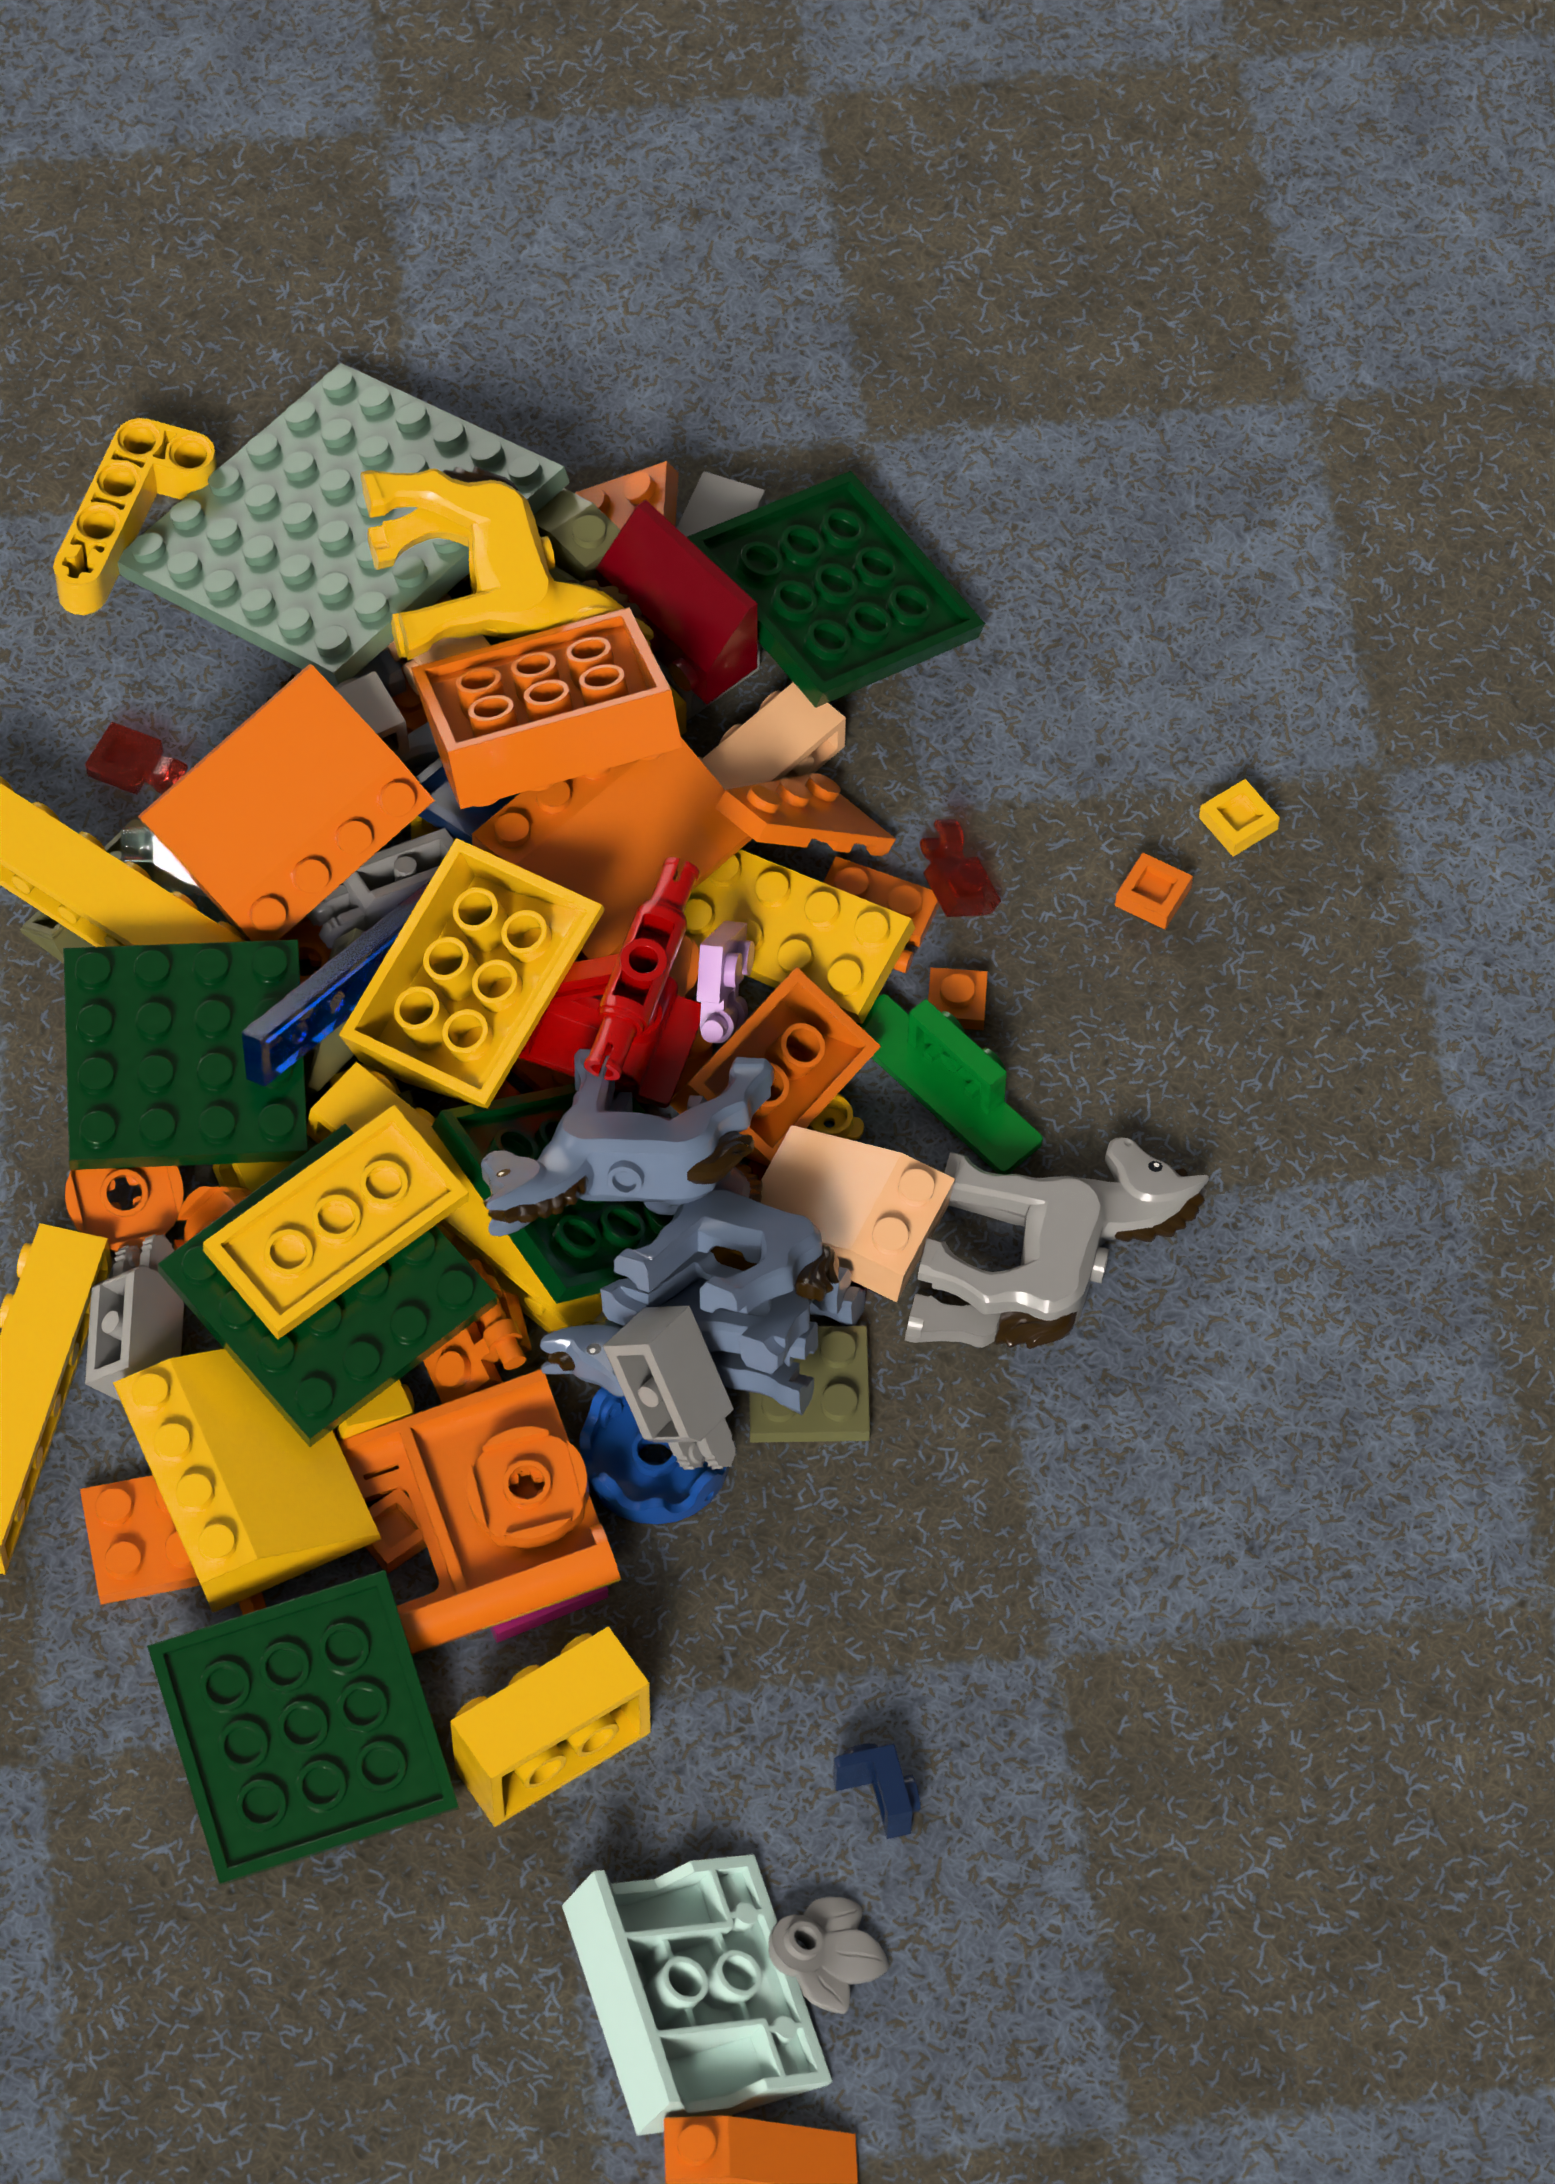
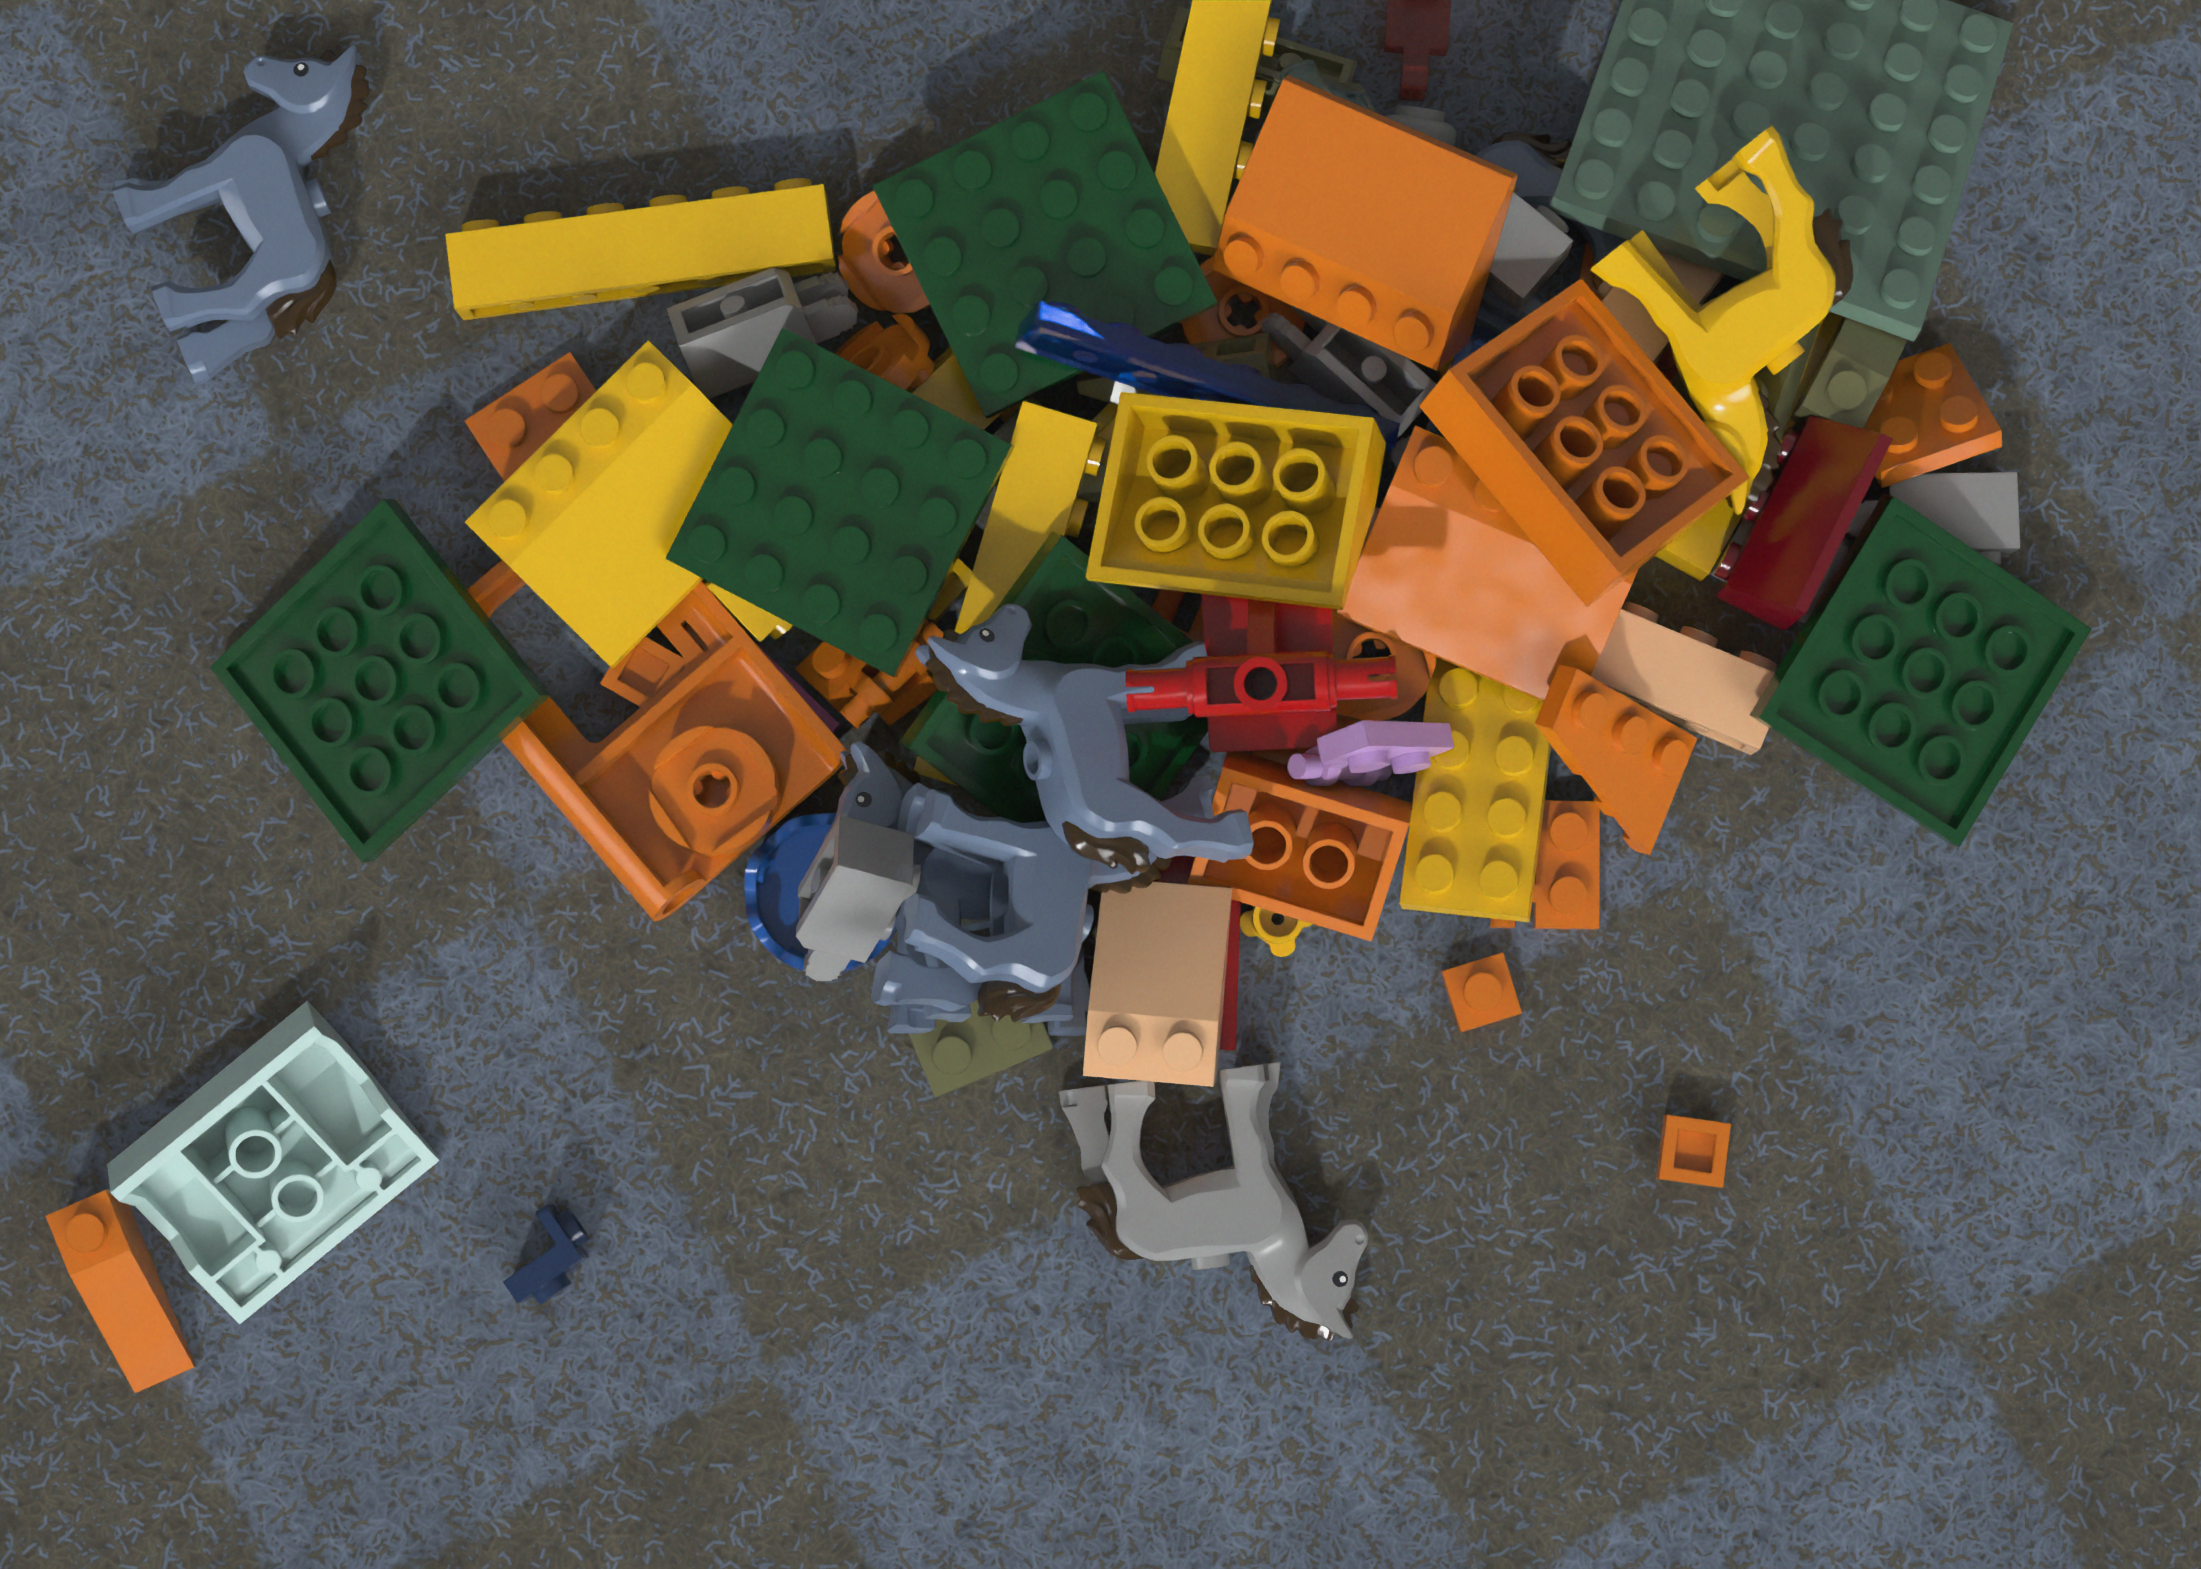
camera: 70 degrees right, 25 degrees up
yellow plate [203,1105,469,1340] -> none
yellow brick [450,1626,651,1827] -> none
light grey plate [768,1897,889,2014] -> none
green bracket [855,994,1043,1175] -> none
clear red plate [920,819,1001,917] -> none
yellow plate [1199,779,1280,857] -> none

